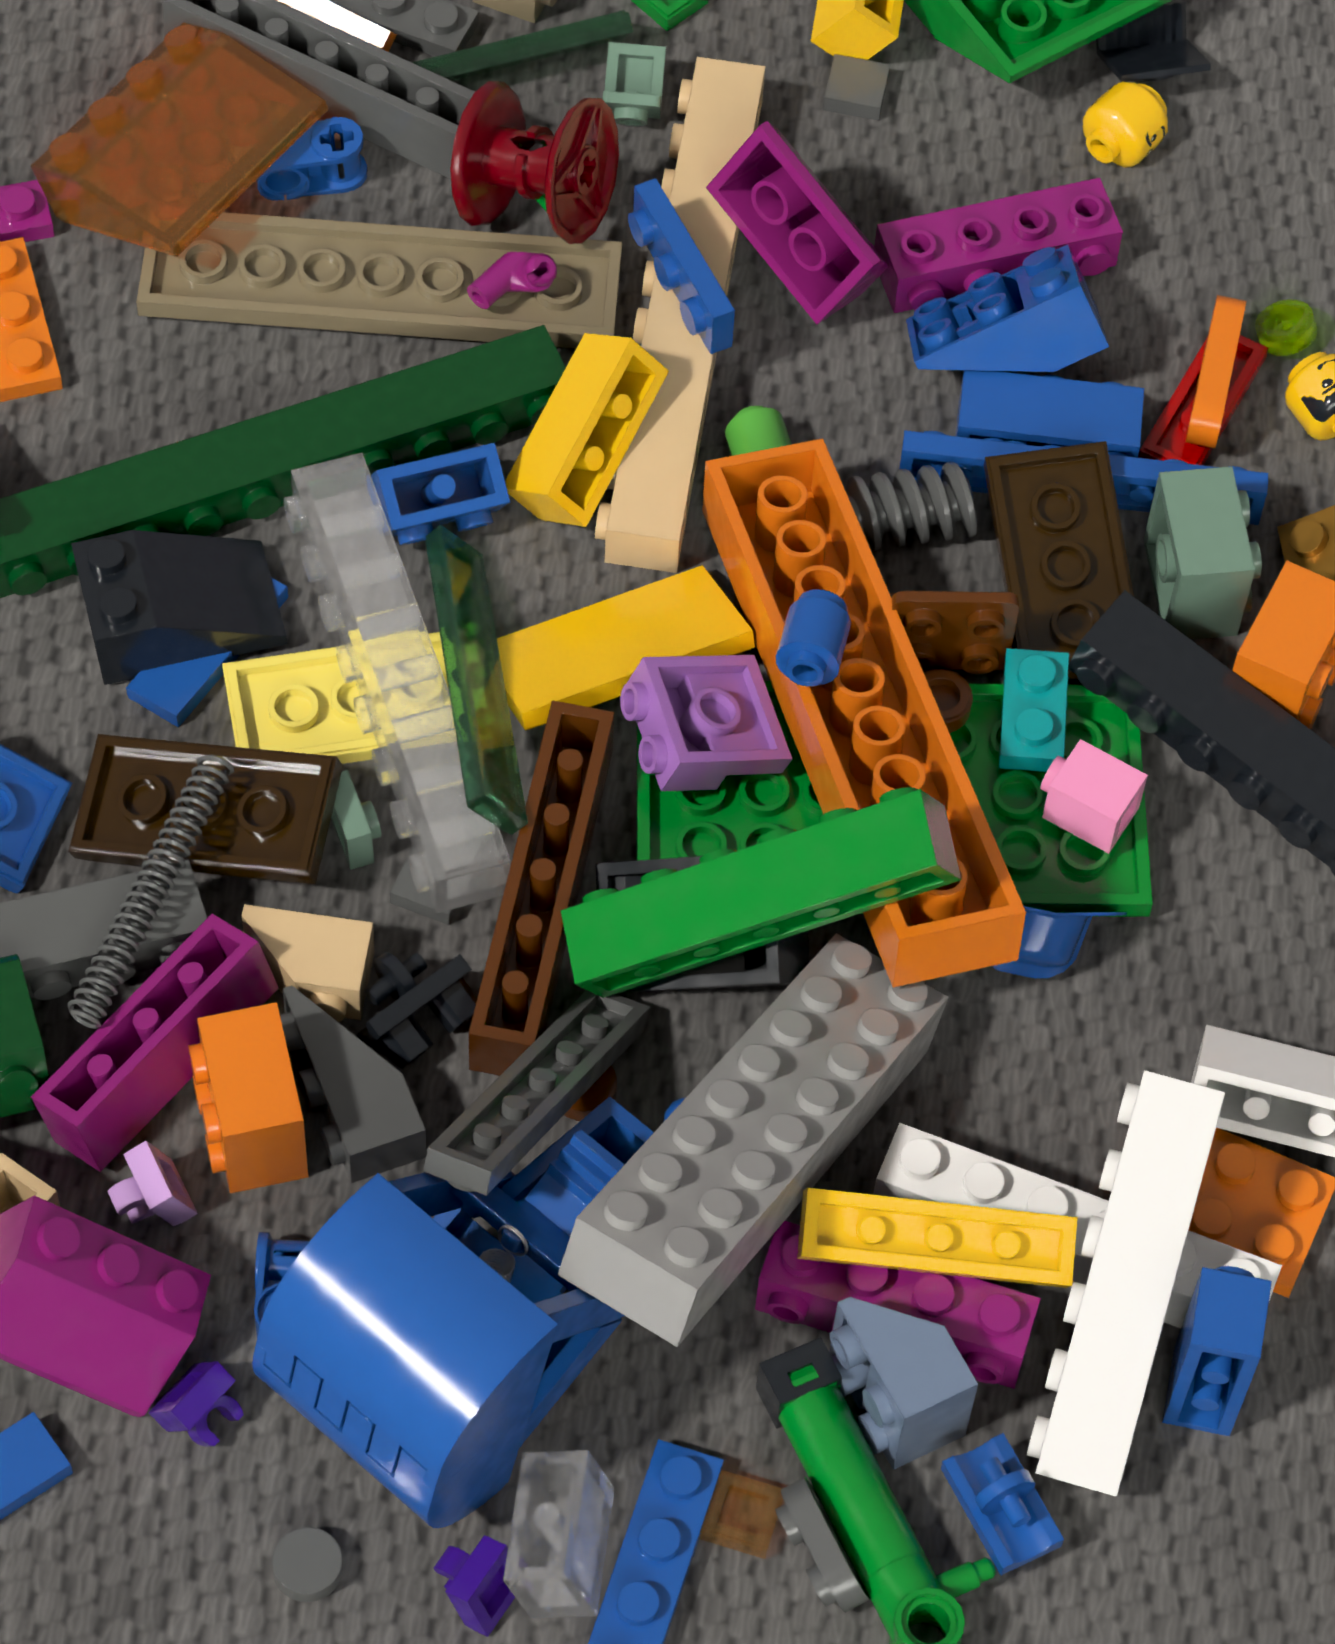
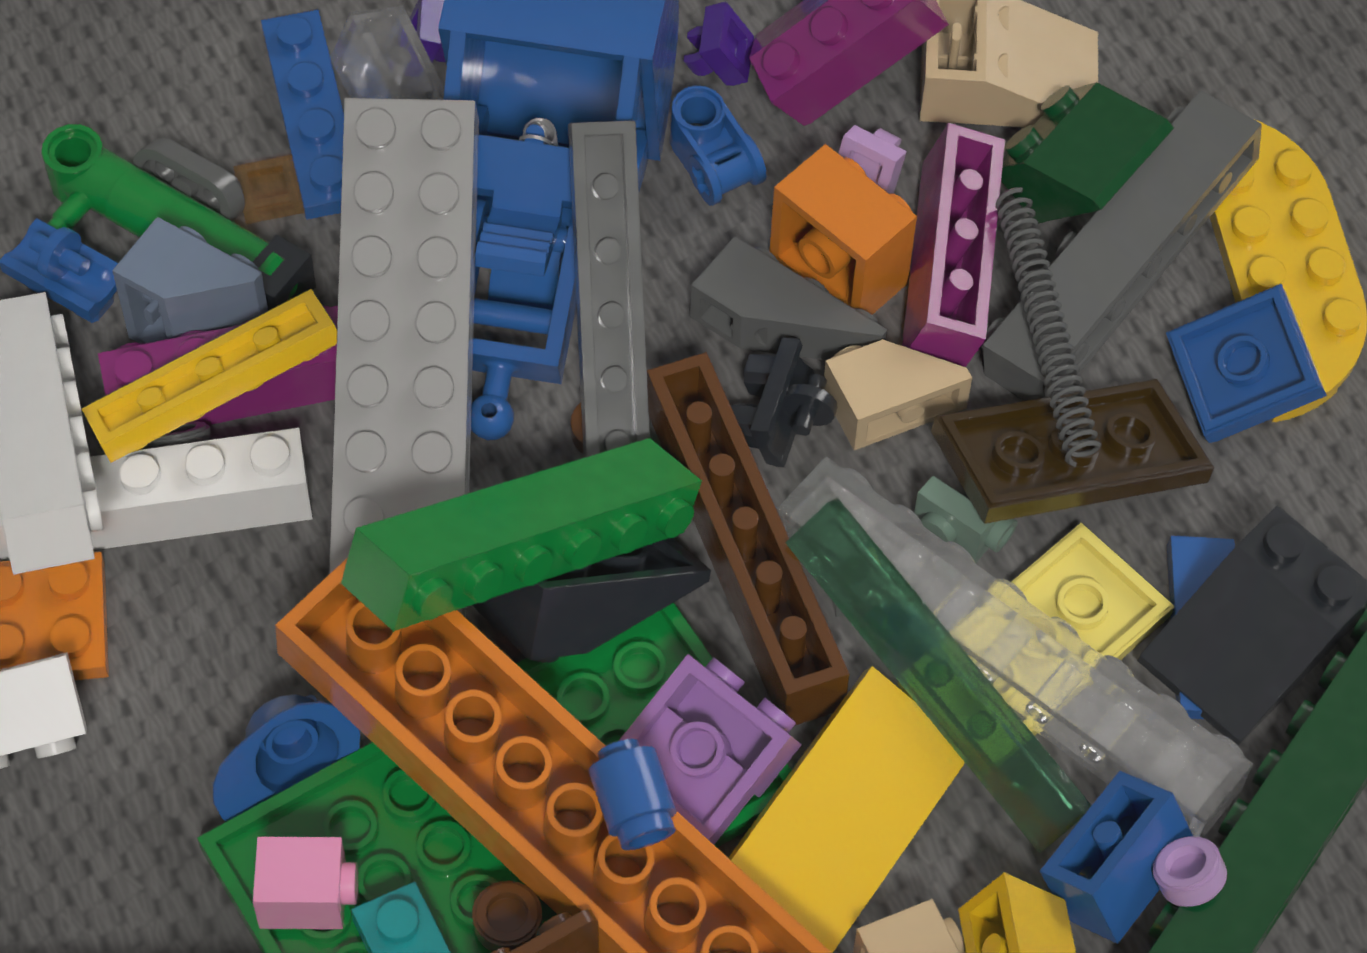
camera: 150 degrees right, 0 degrees up
none -> lavender tile [1153,836,1227,907]

